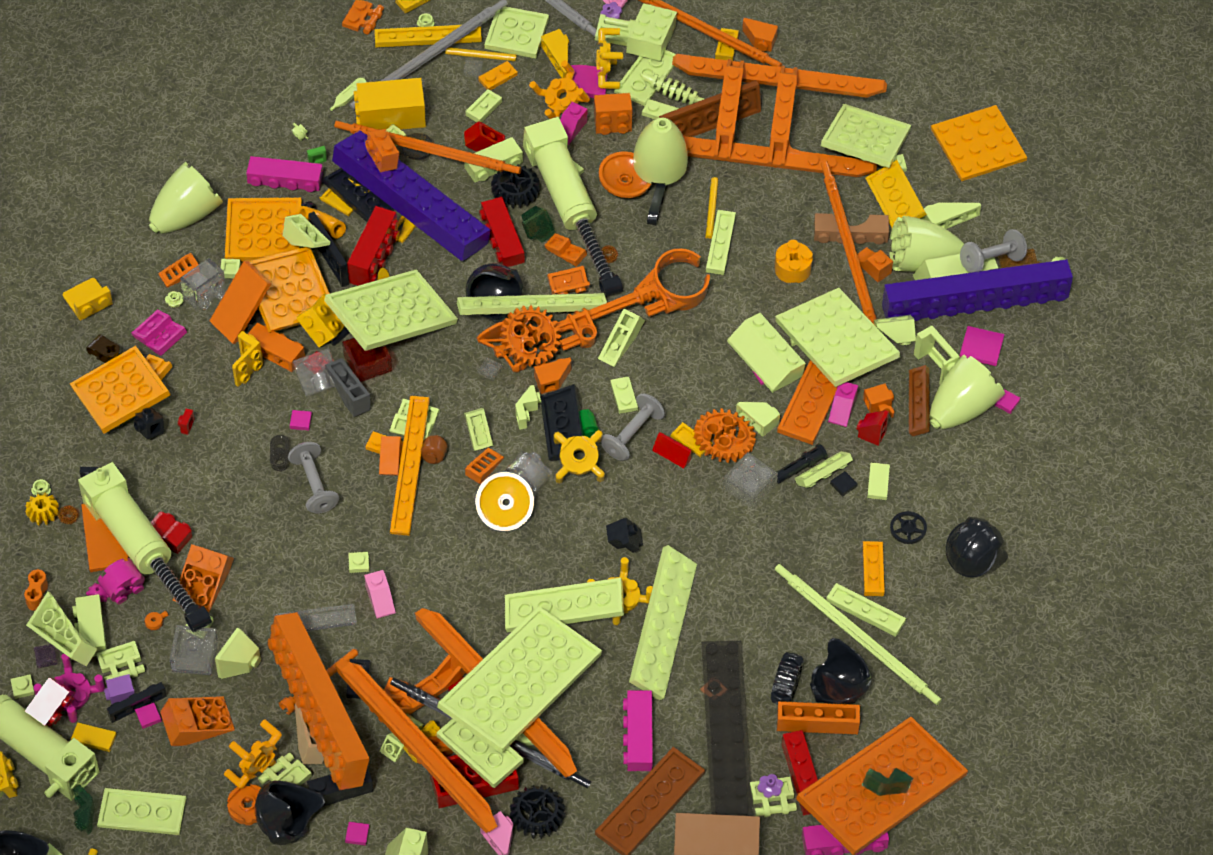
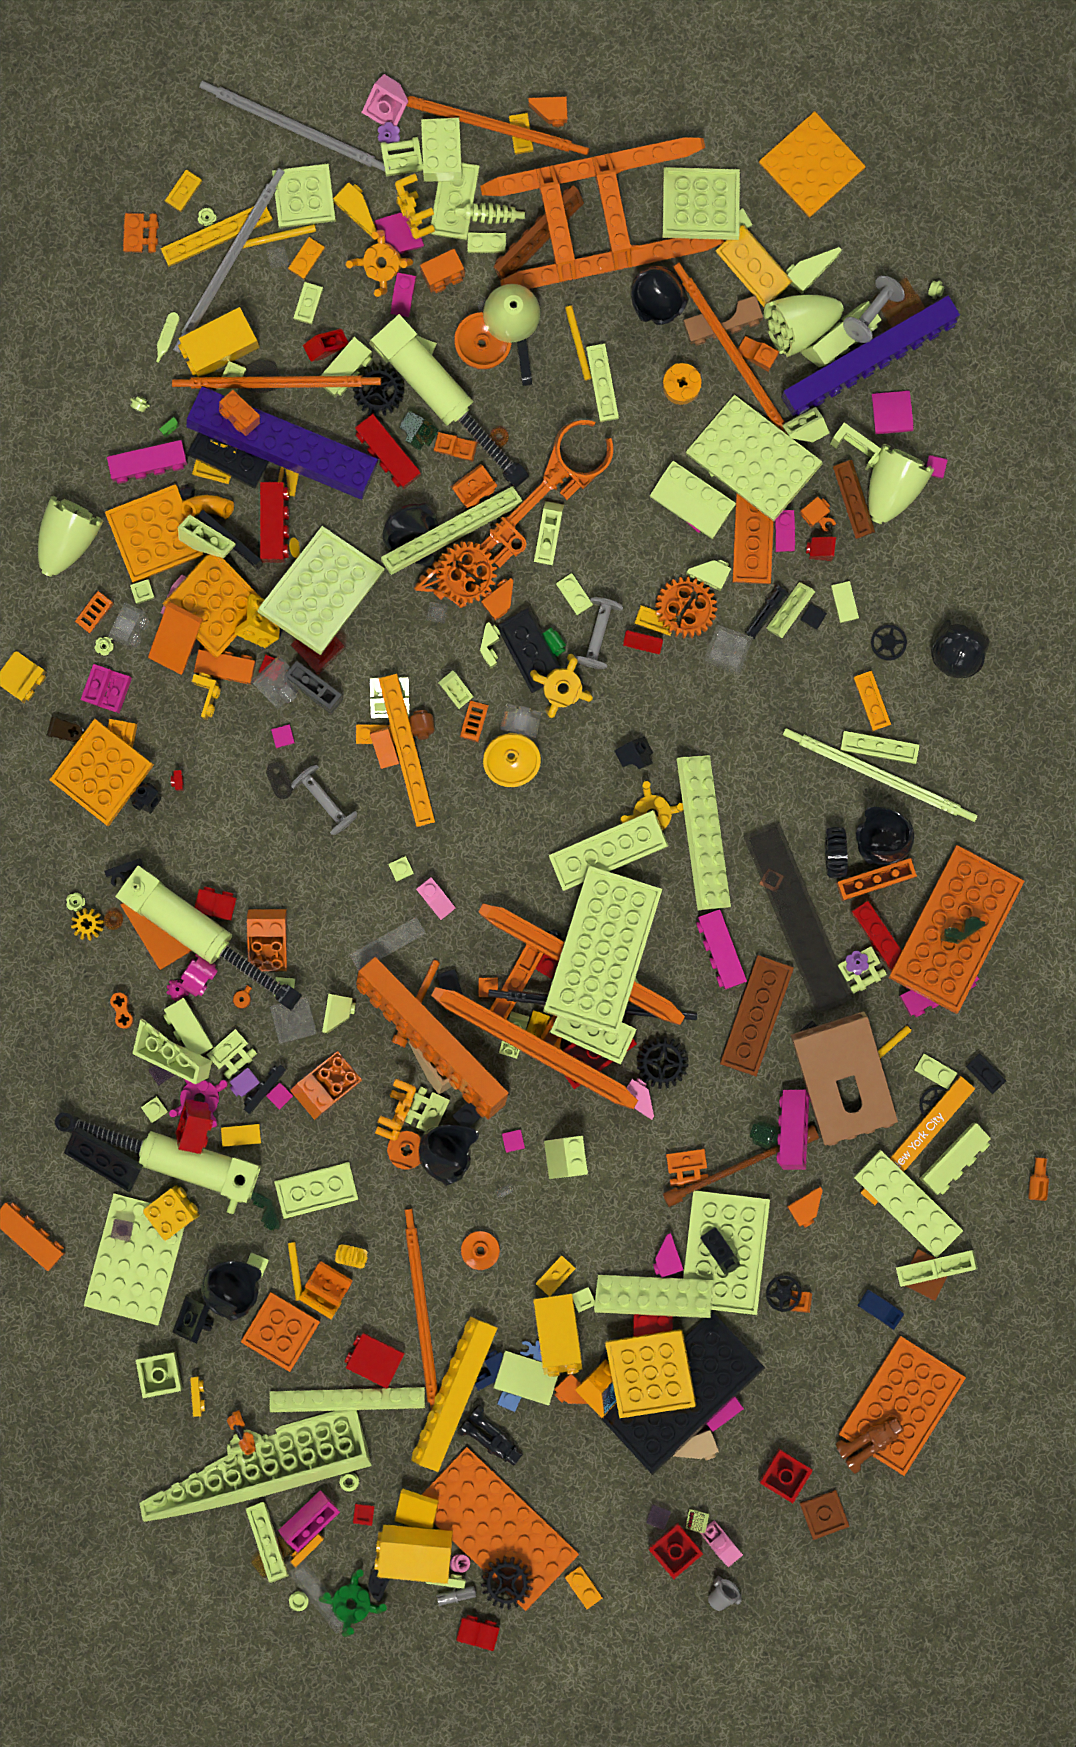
camera: 20 degrees left, 30 degrees up
none -> black piece [631,266,689,325]

